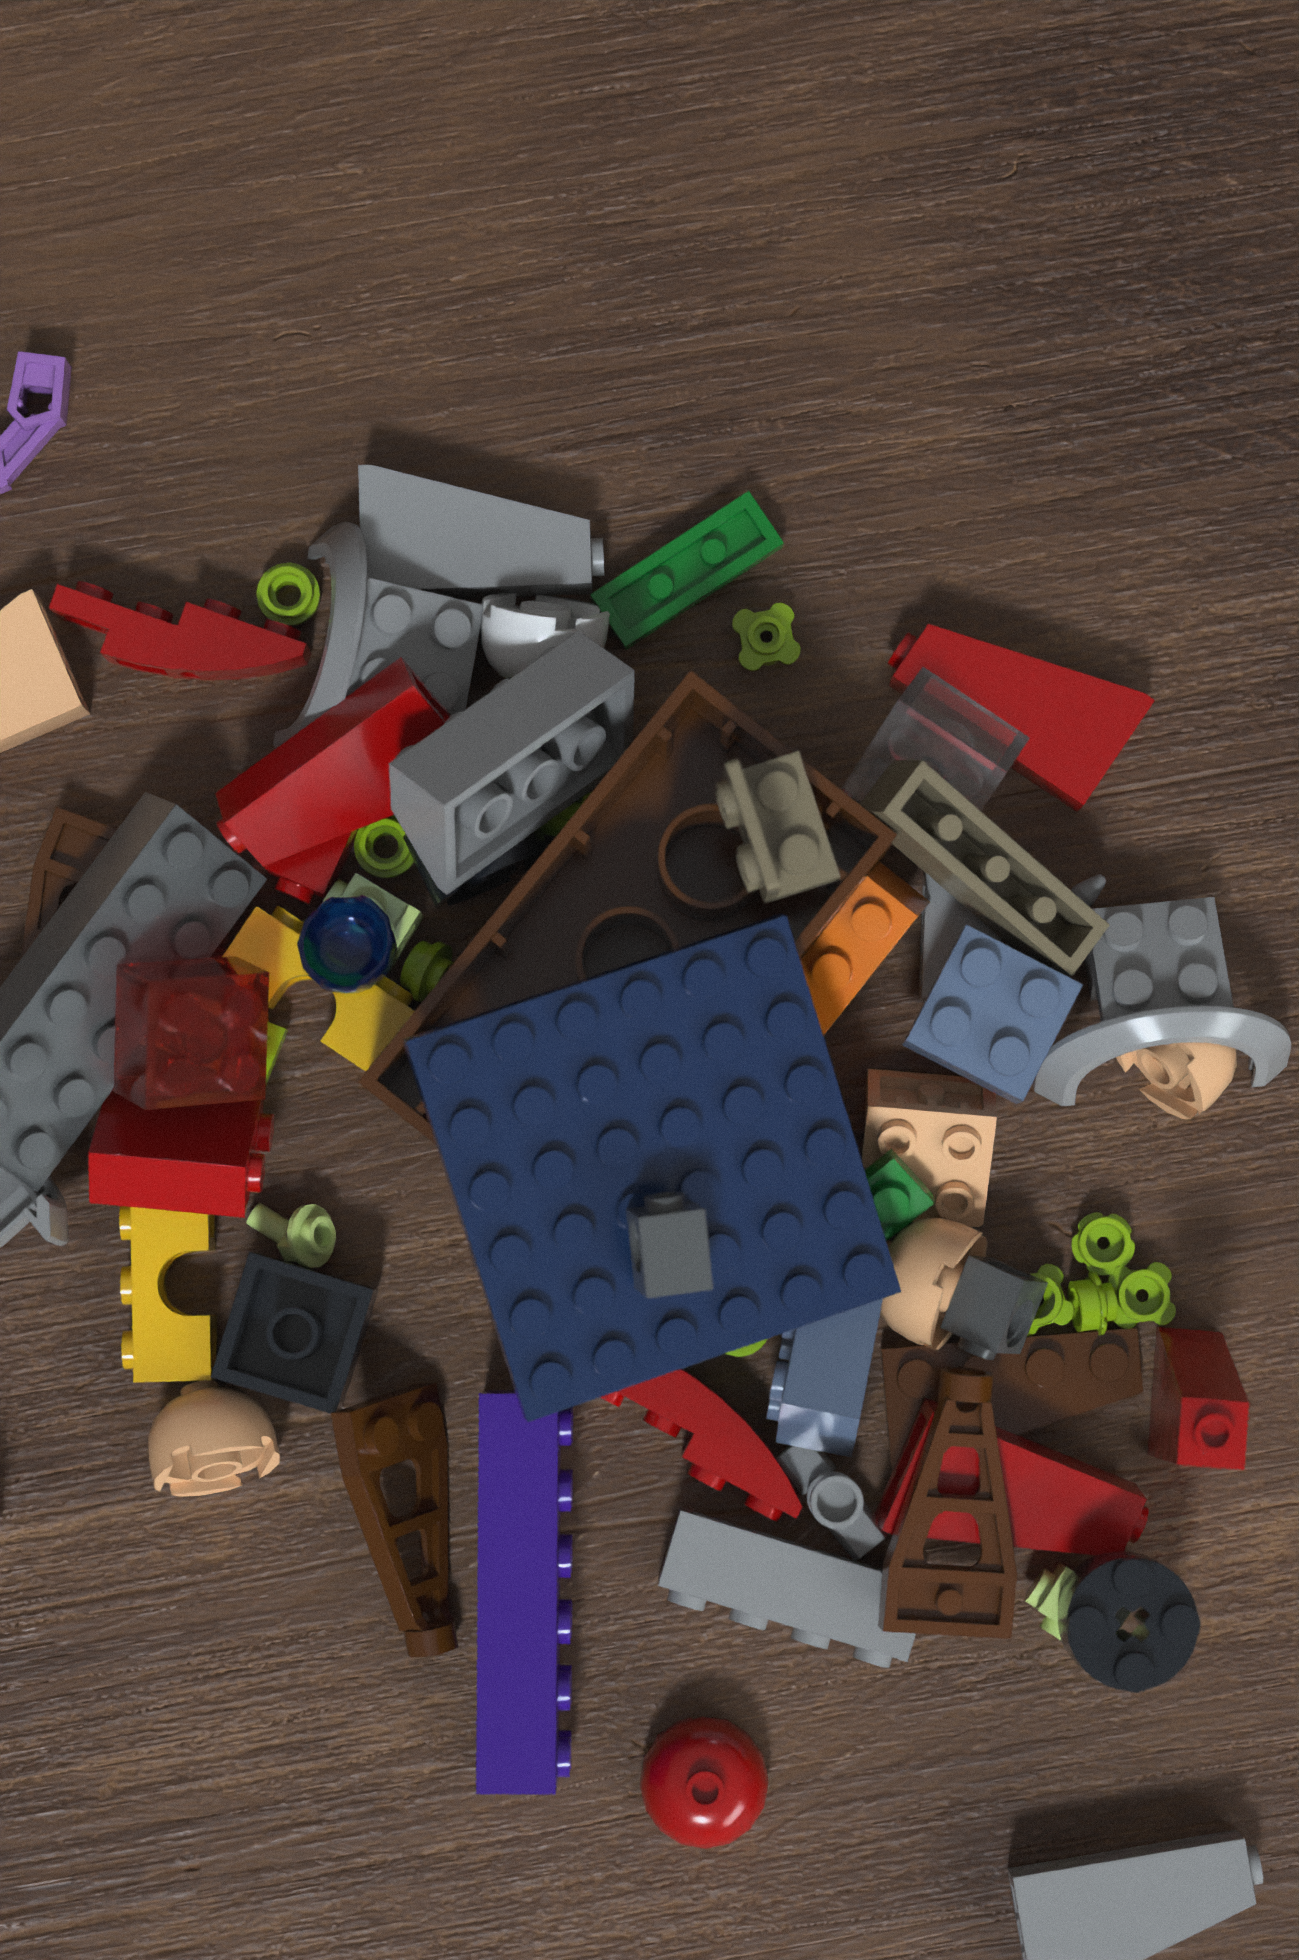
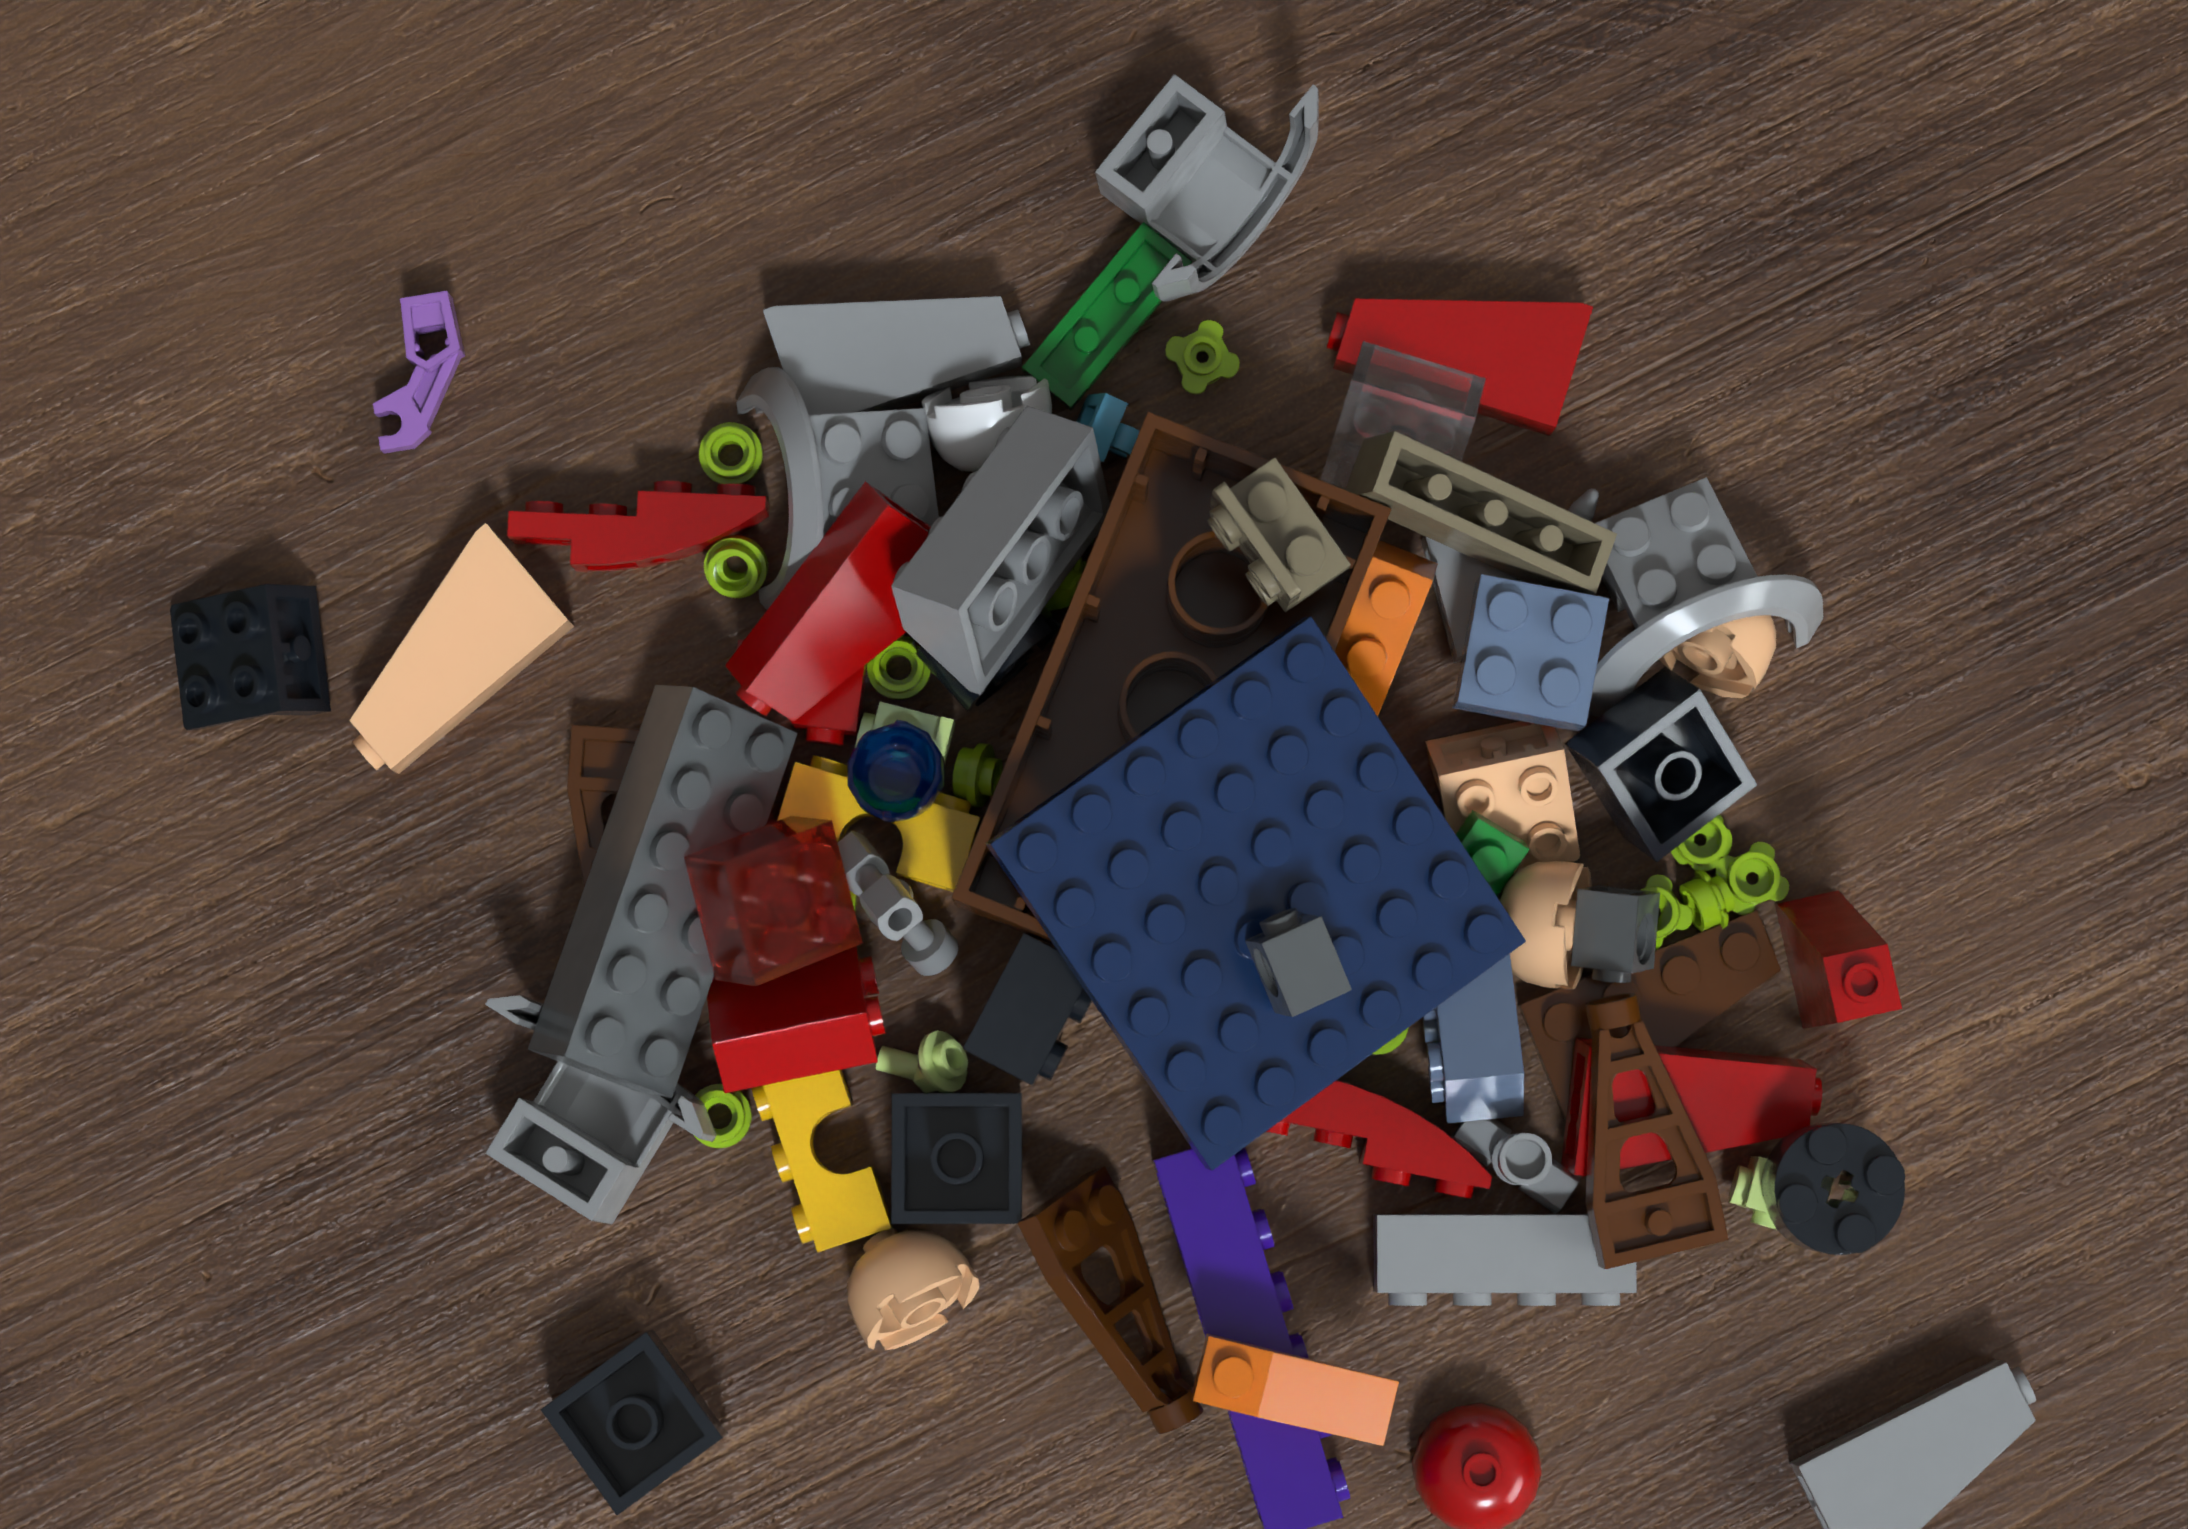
camera: 20 degrees left, 0 degrees up
none -> lime plate [694,1084,752,1148]
none -> lime plate [704,535,768,598]
none -> light grey bar [827,831,958,976]
none -> black brick [963,933,1092,1087]
none -> medium azure tile [1076,393,1140,462]
none -> light grey piece [1095,74,1319,302]
none -> orange slope [1191,1333,1399,1446]
none -> black brick [1565,666,1758,862]

